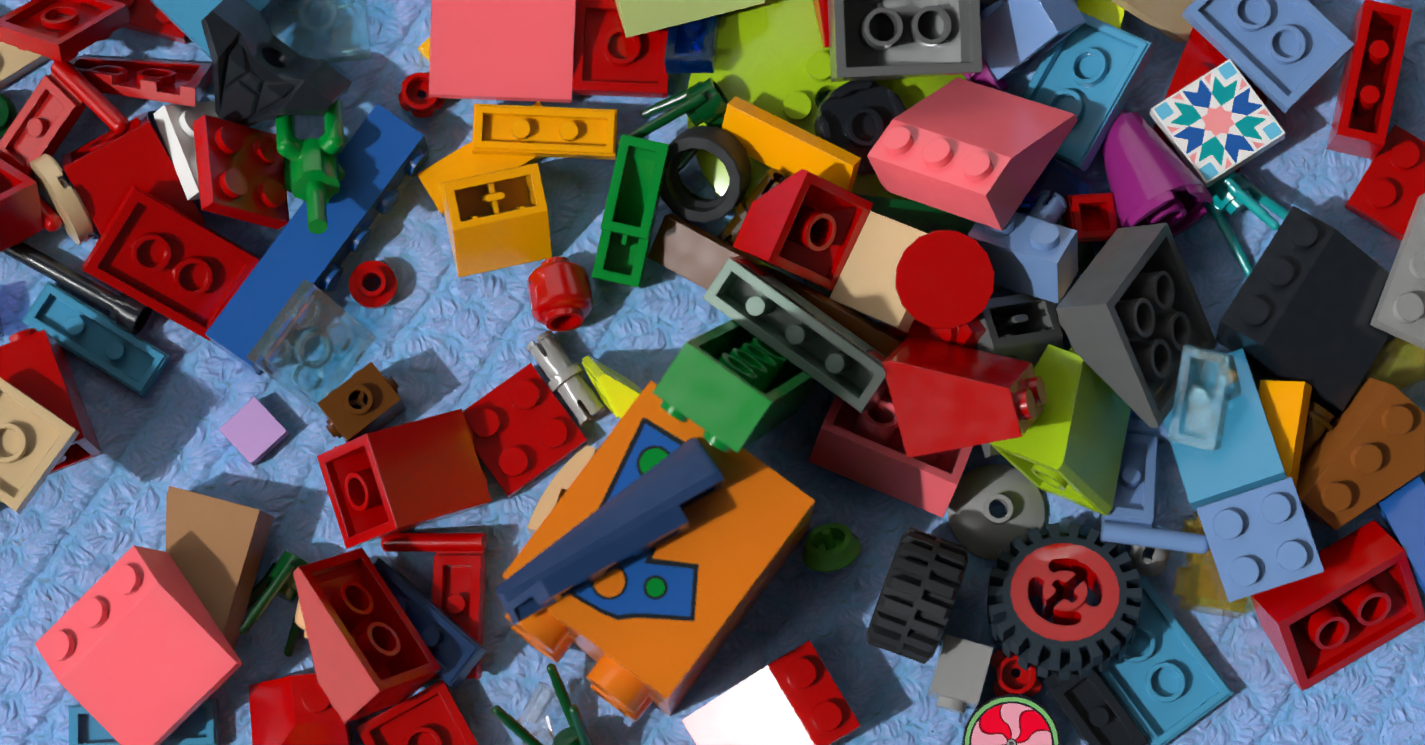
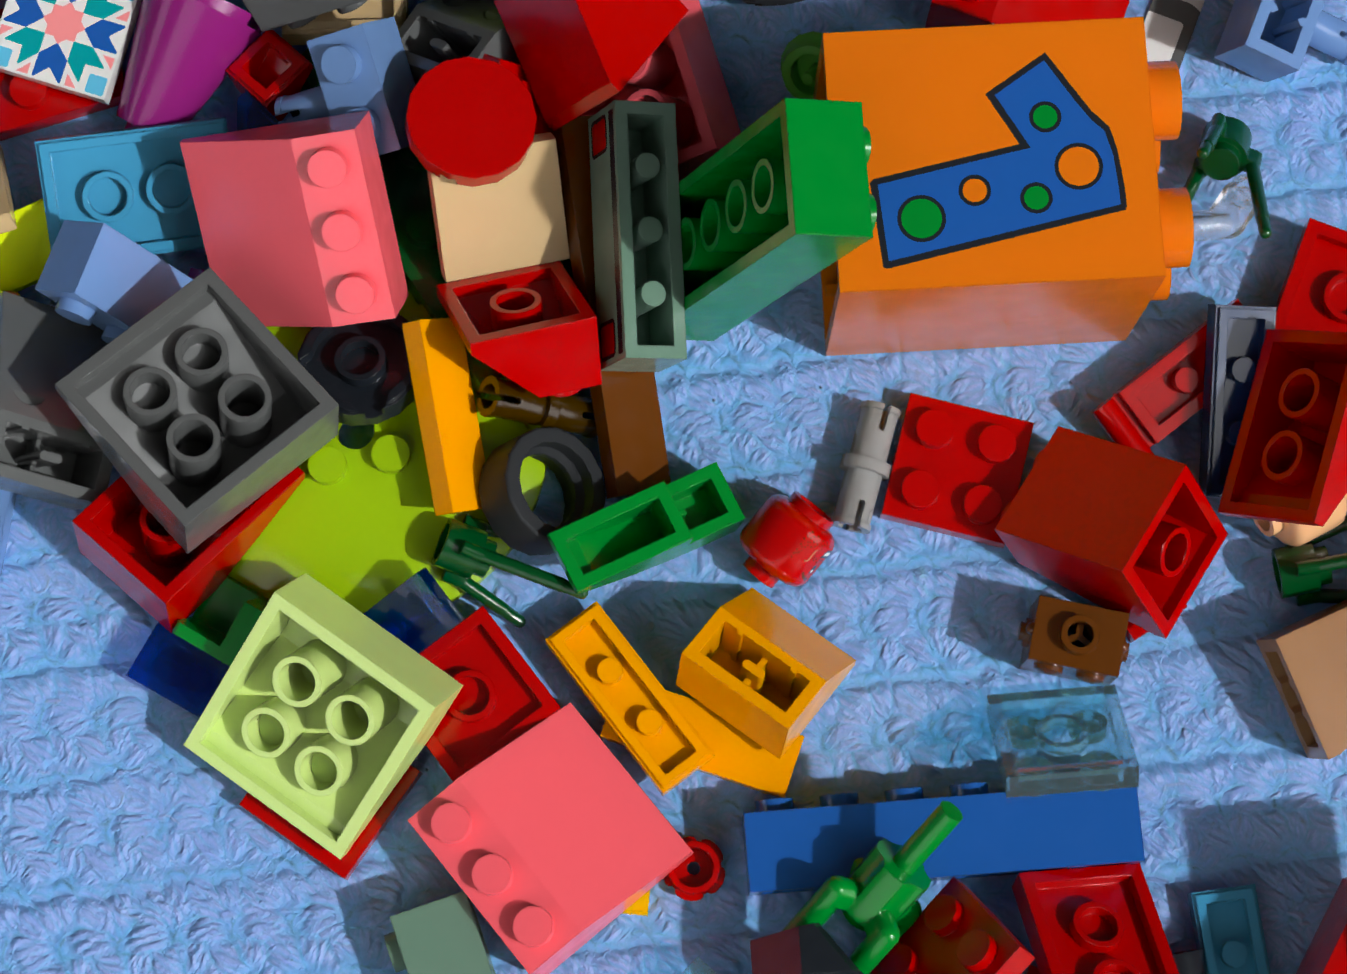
camera: 130 degrees left, 0 degrees up
lavender tile [219,396,289,466] -> none
red plate [349,261,397,309] -> none
dark blue wedge [496,438,724,625] -> none
tan slope [527,445,597,535] -> none
neon yellow slope [581,356,642,419] -> none

